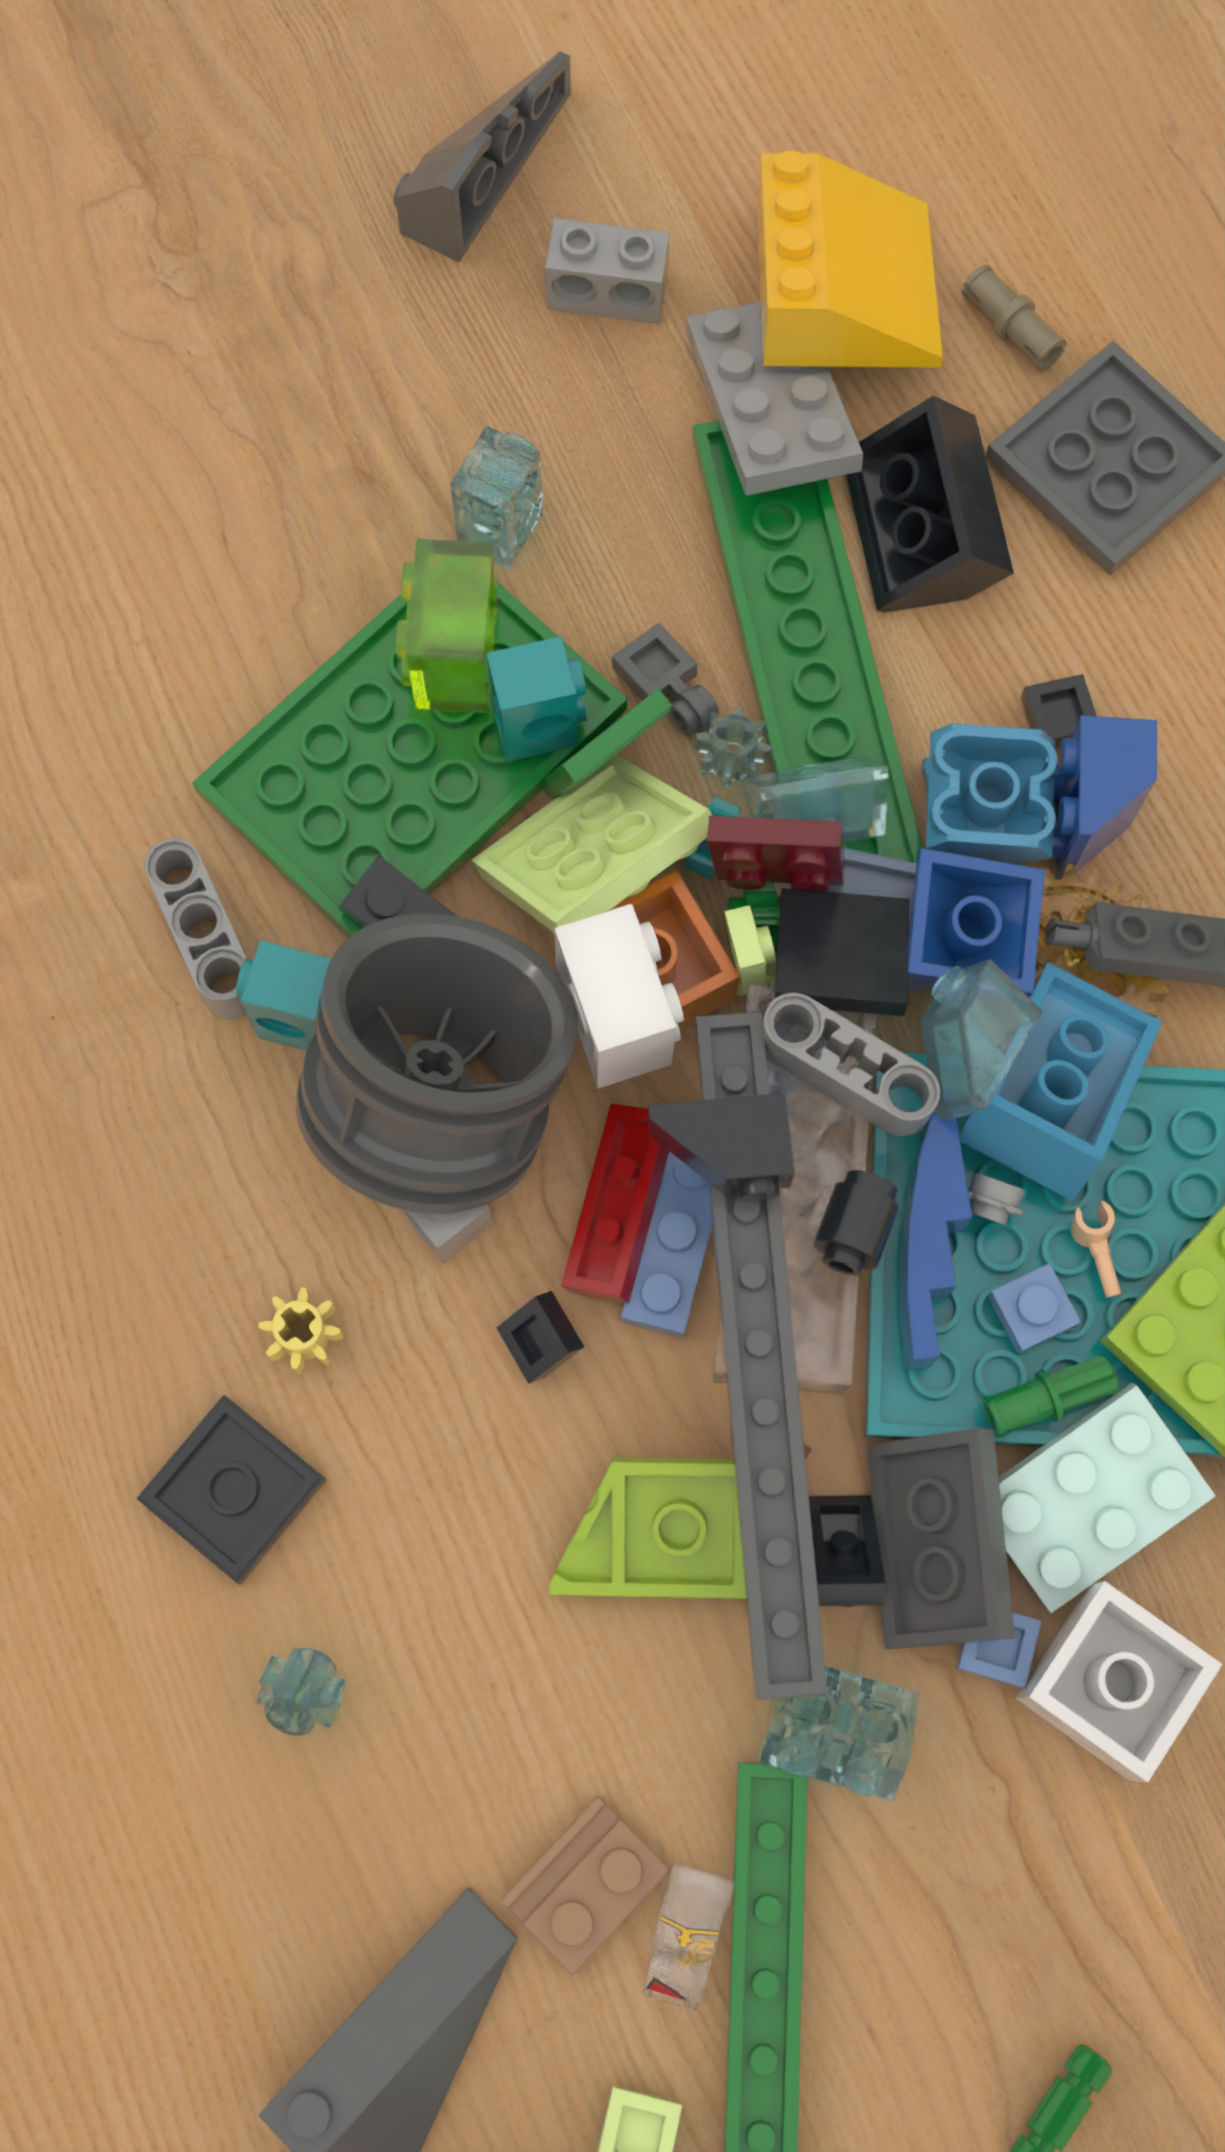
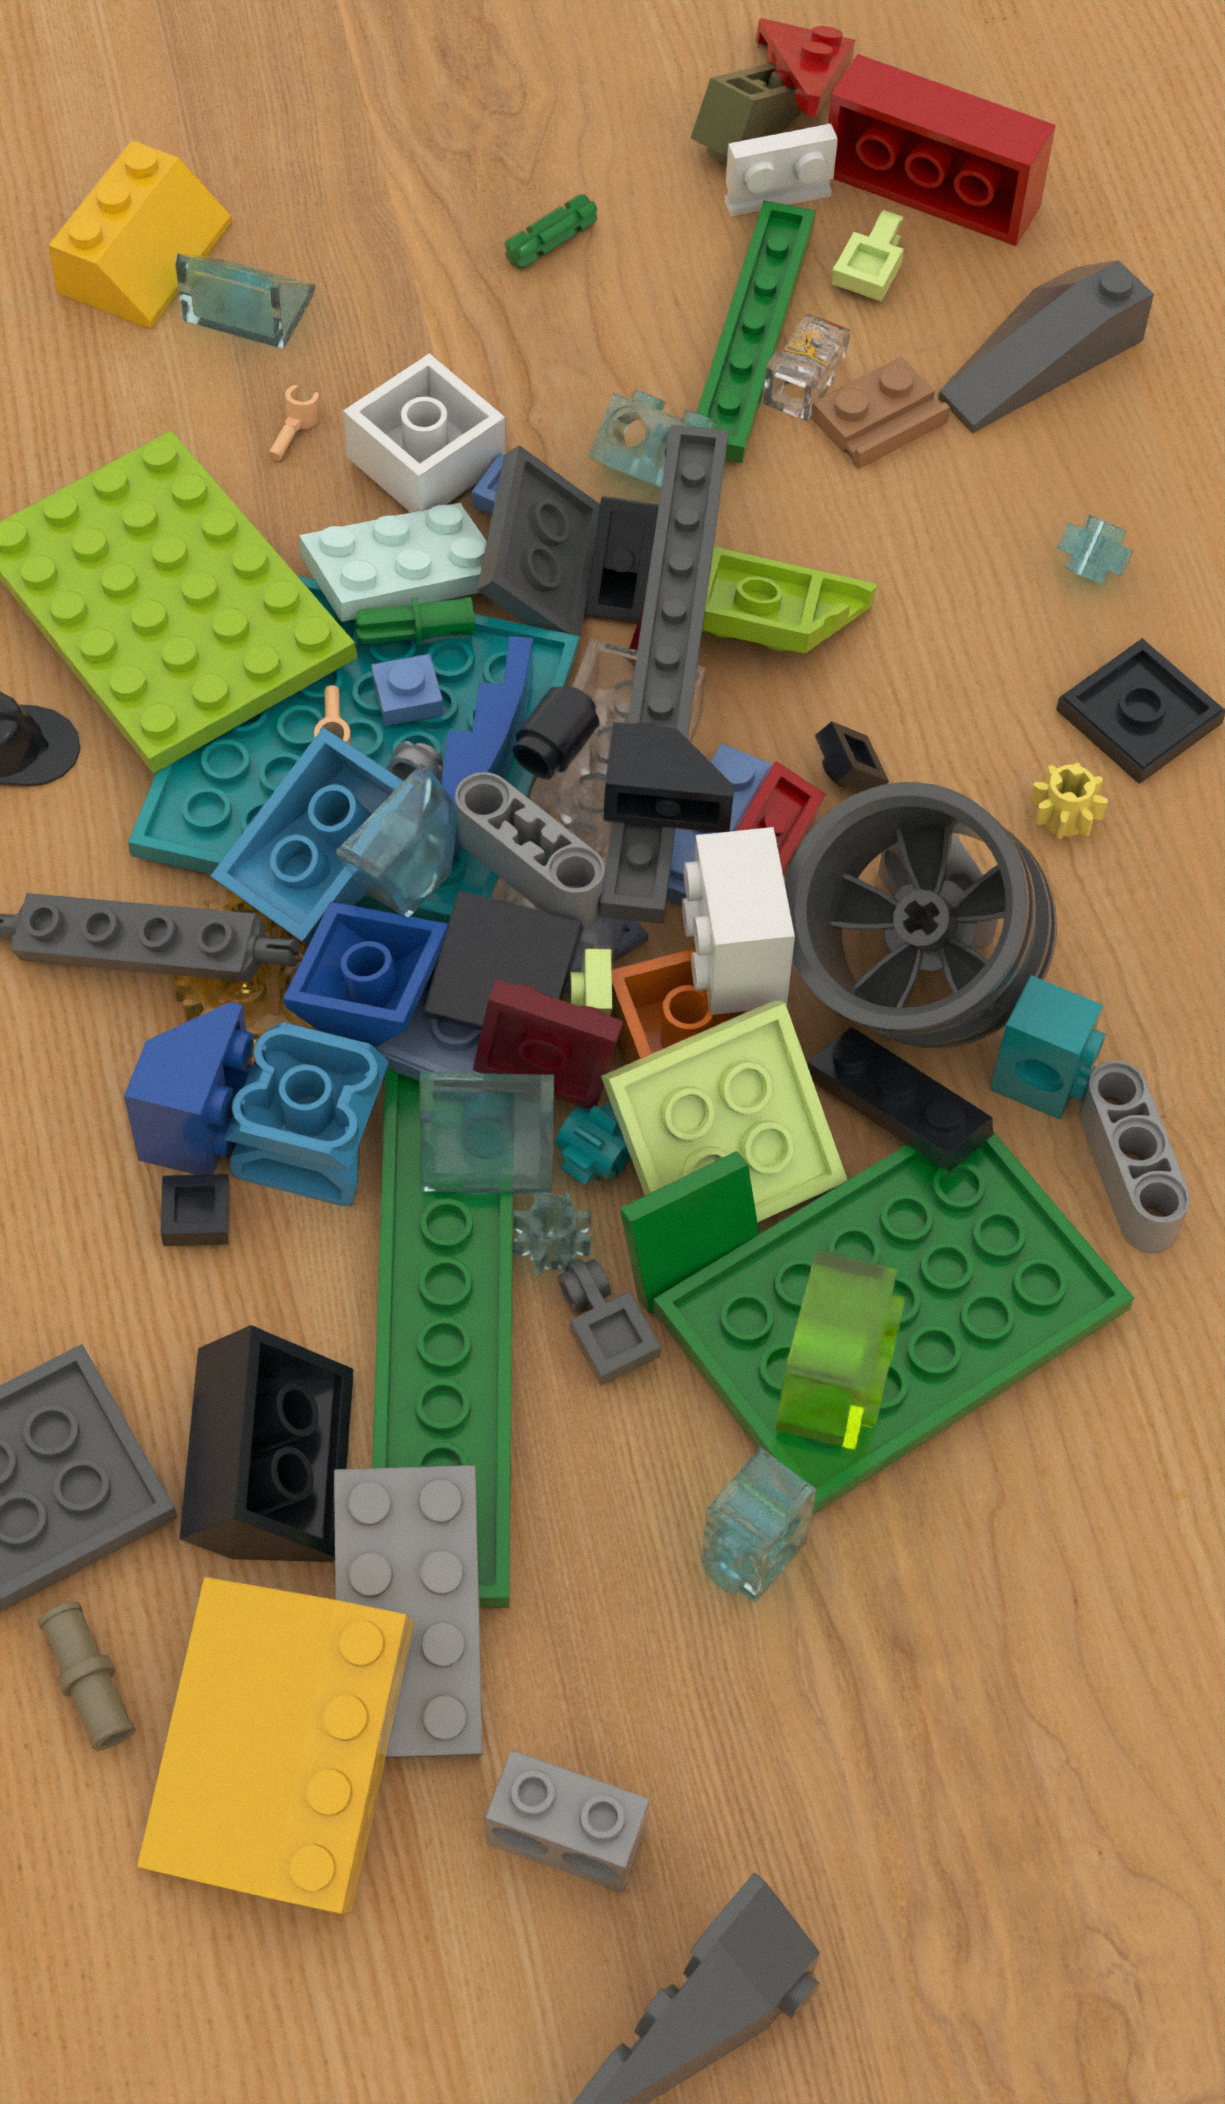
camera: 170 degrees left, 15 degrees down
teal brick [486,636,587,762] -> none

